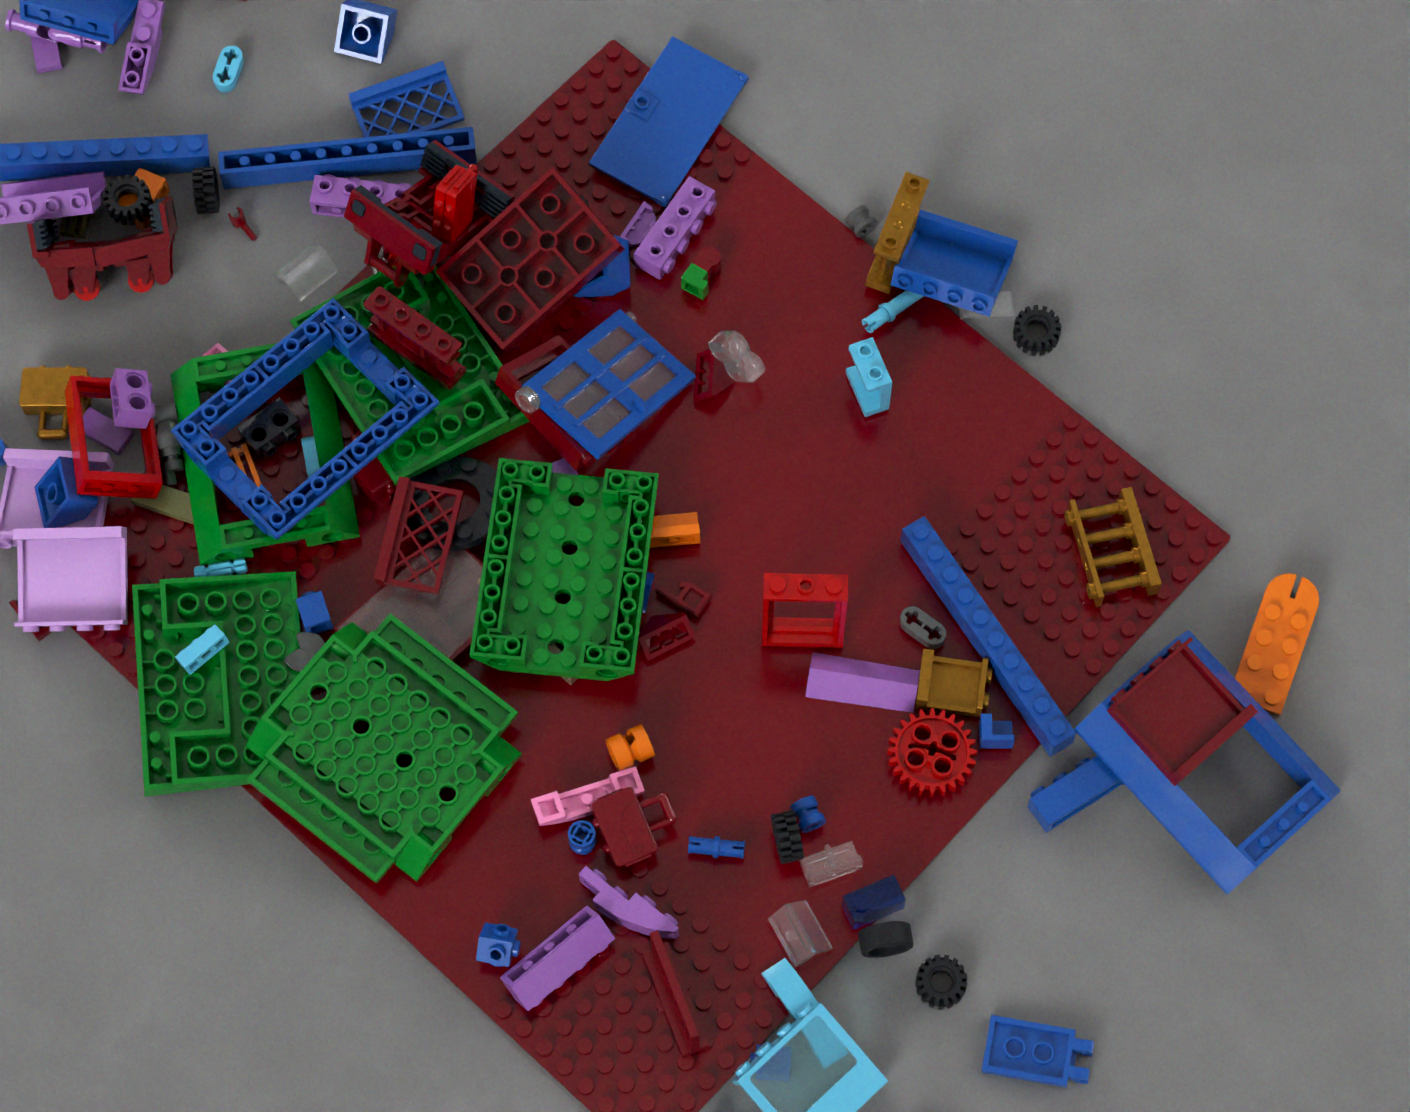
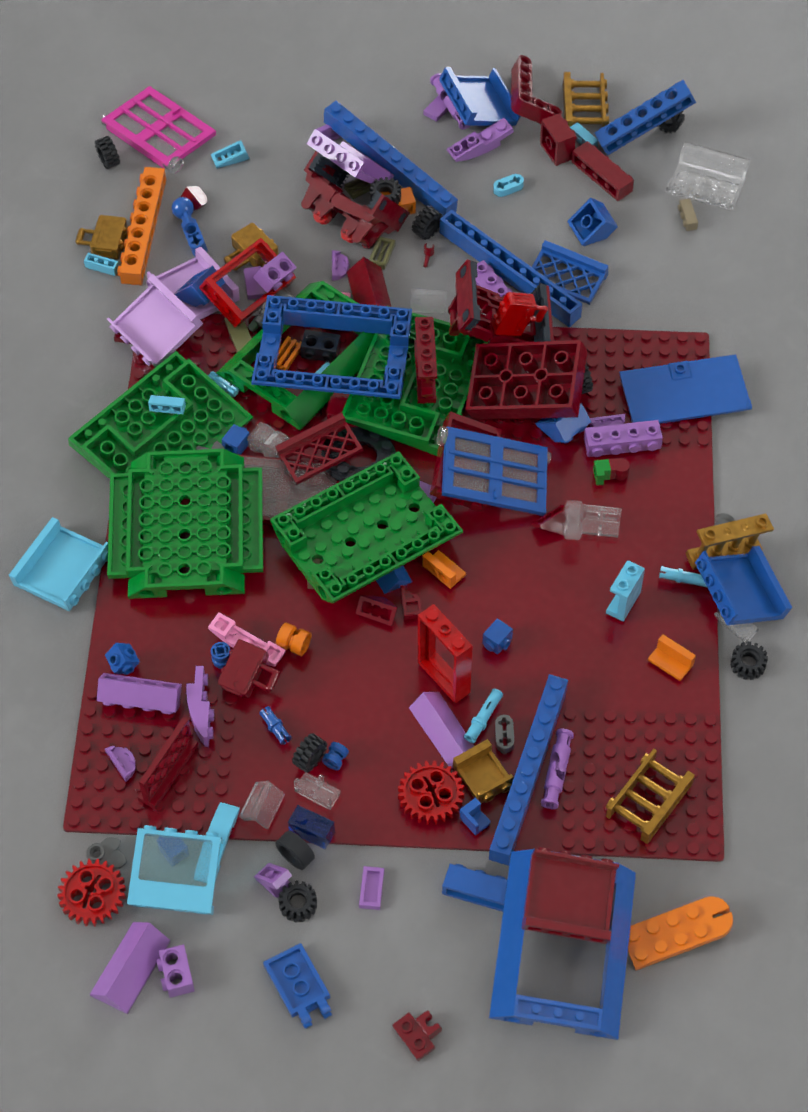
camera: 50 degrees right, 10 degrees down
none -> medium azure panel [9,517,108,612]
none -> medium lavender tile [105,746,136,782]
none -> clear brick [247,422,290,458]
none -> medium lavender slope [254,863,292,898]
none -> medium lavender tile [332,250,350,281]
none -> dark red slope [347,257,392,307]
none -> medium lavender tile [359,866,384,910]
none -> olive tile [369,237,396,270]
none -> dark red plate [392,1011,442,1061]
none -> medium azure pin [464,689,503,743]
none -> blue brick [482,618,513,654]
none -> medium lavender piece [541,728,574,809]
none -> clear panel [580,504,622,538]
none -> orange panel [648,634,696,681]

